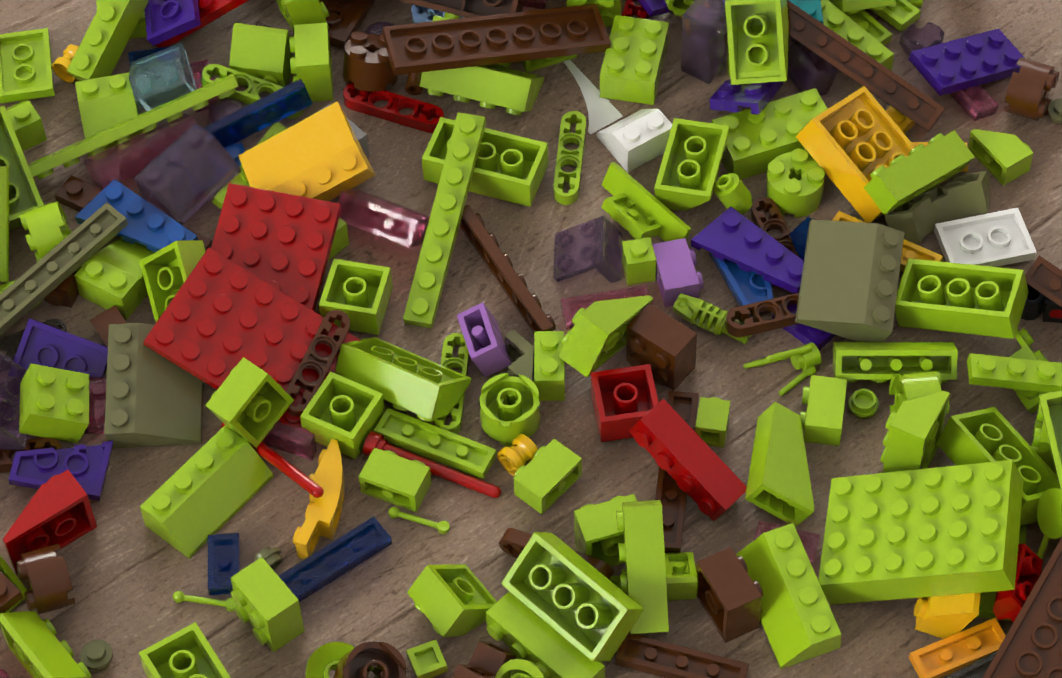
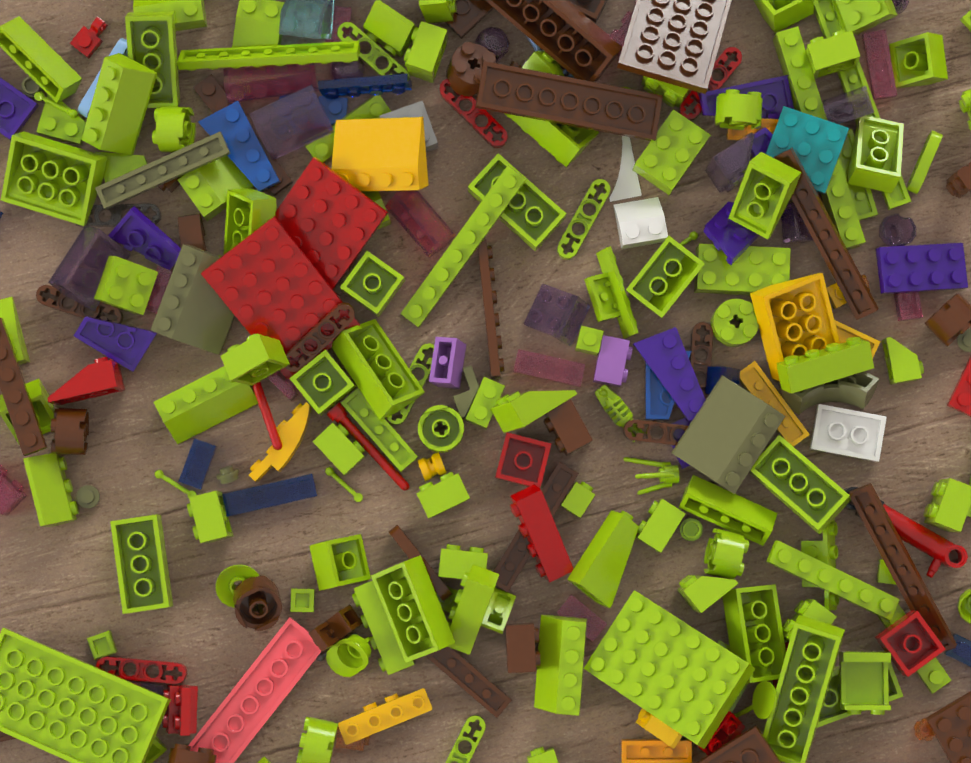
camera: 20 degrees right, 30 degrees up
lime brick [714,173,753,214] -> none

